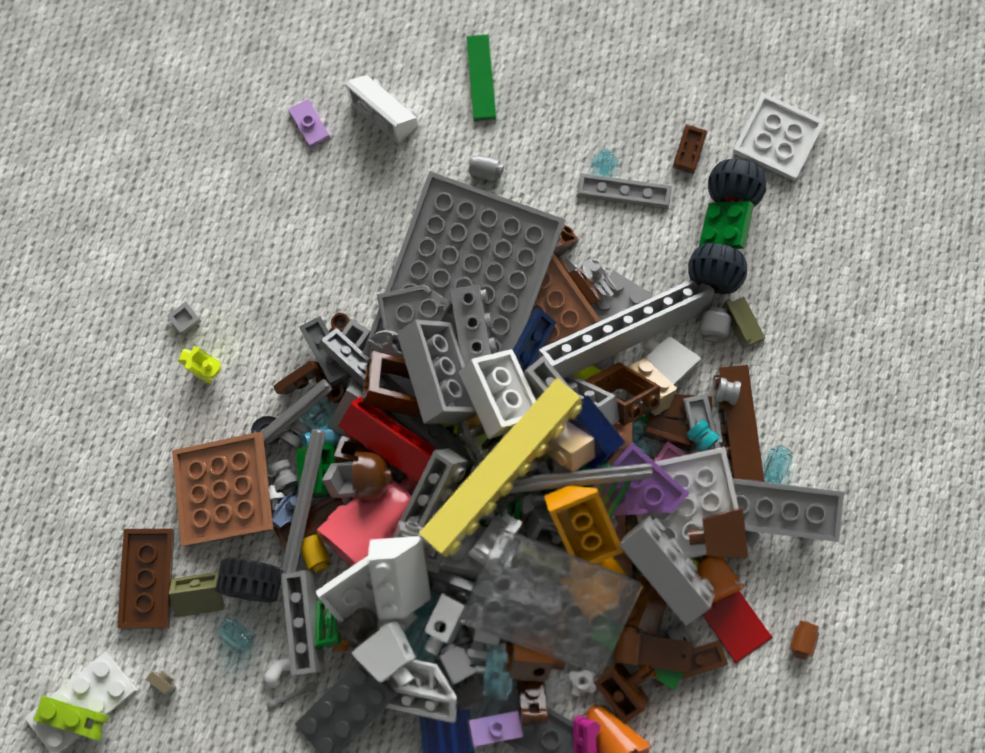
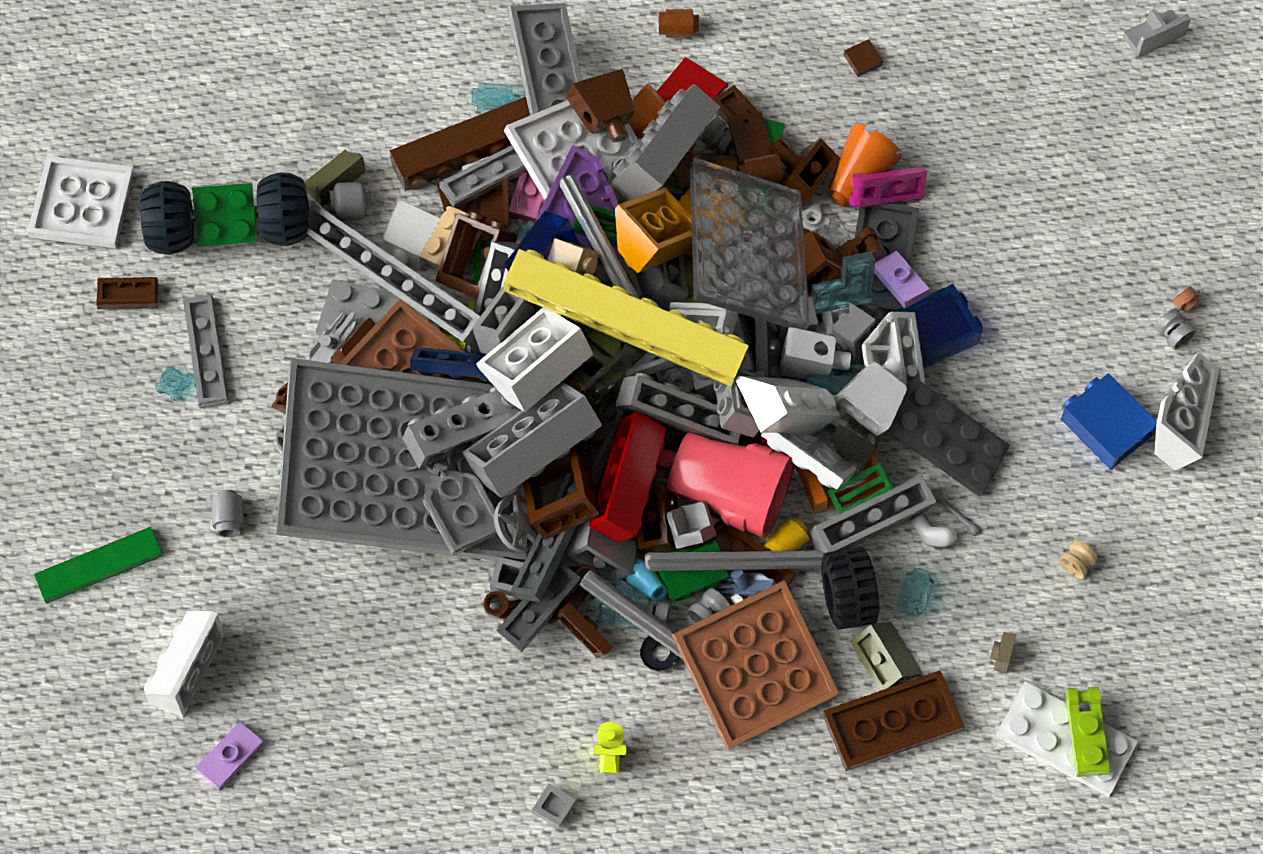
camera: 115 degrees left, 10 degrees down
reddish brown cylinder [352,452,392,502] -> none
teal wheel [686,419,720,452] -> none
light grey wheel [716,378,741,406] -> none

